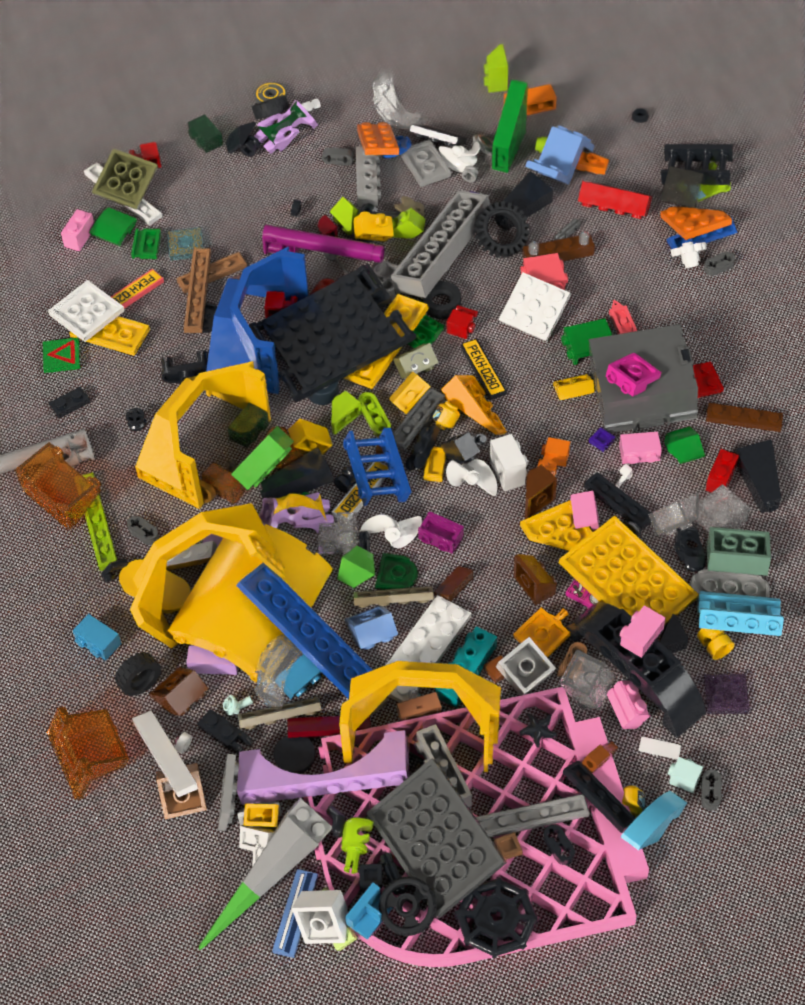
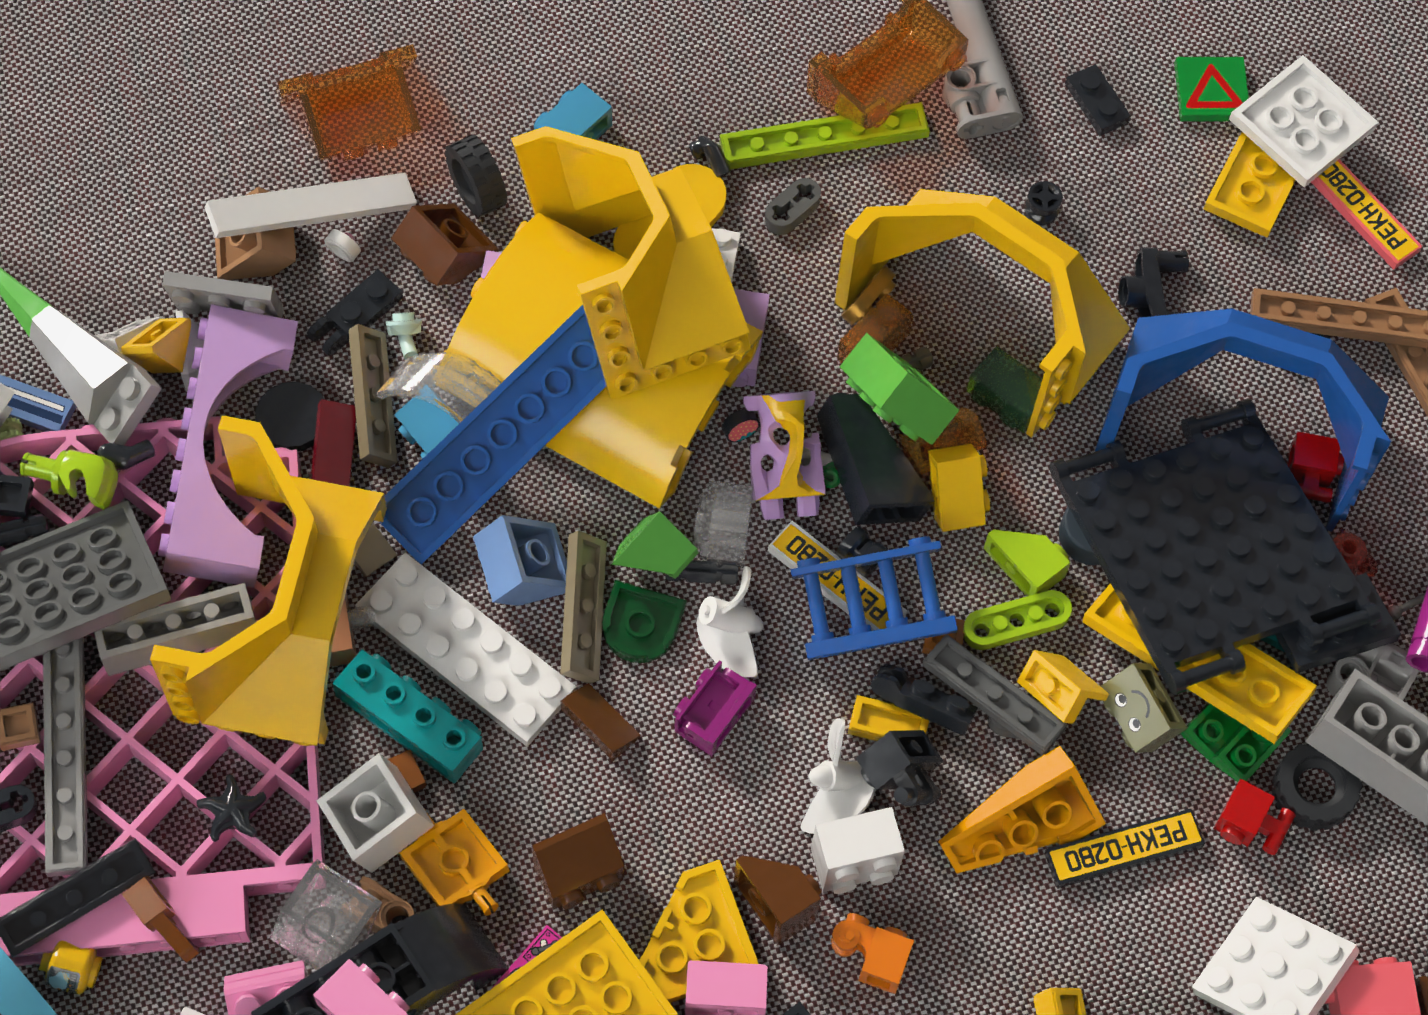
camera: 90 degrees right, 10 degrees up
yellow head [433,401,460,430] -> none

